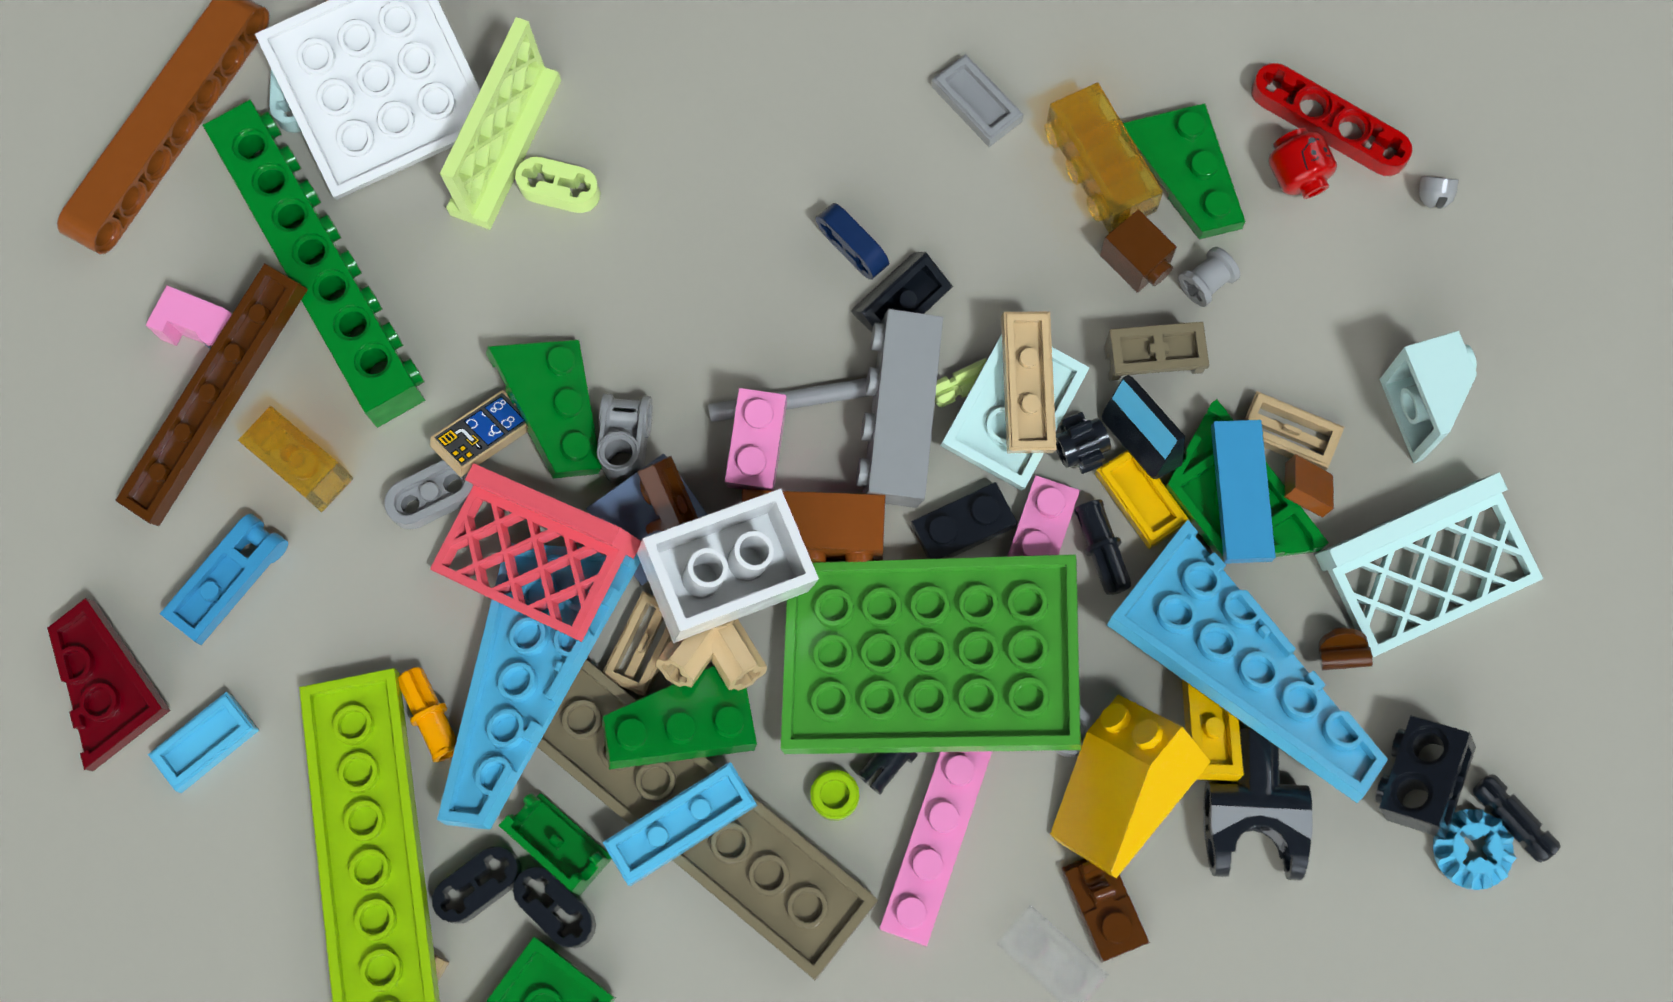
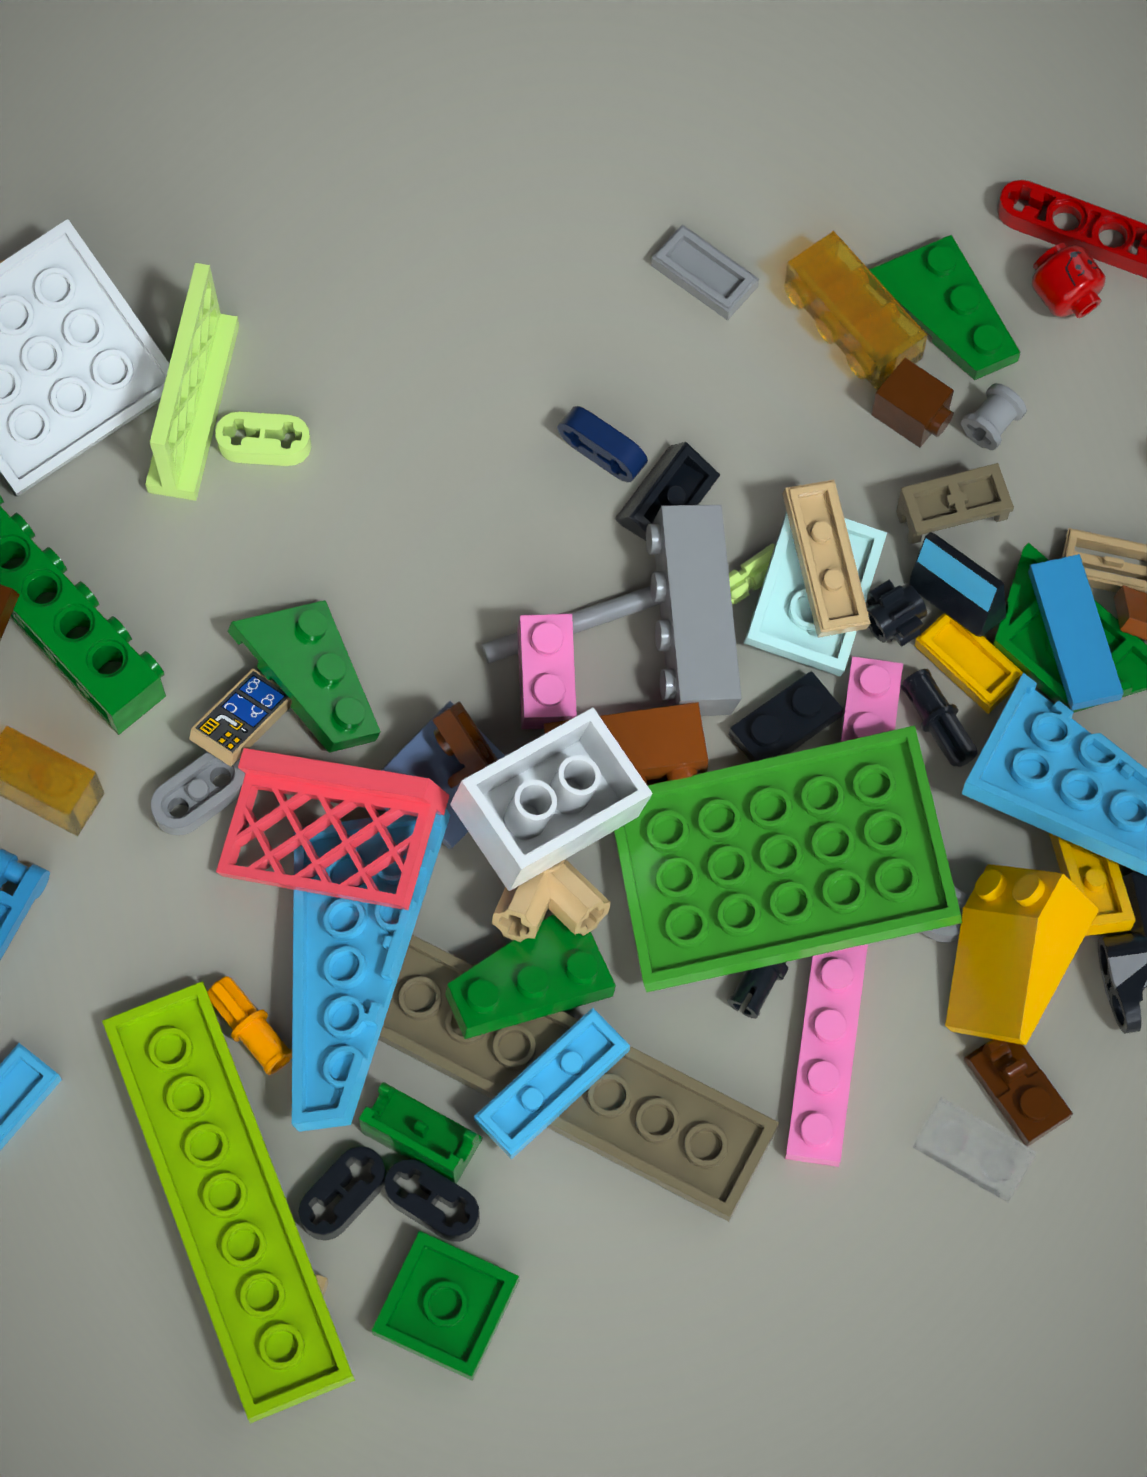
camera: 15 degrees left, 5 degrees down
light grey piece [597,393,653,485] -> none
tan tile [603,591,672,698] -> none
lime tile [810,770,860,821] -> none

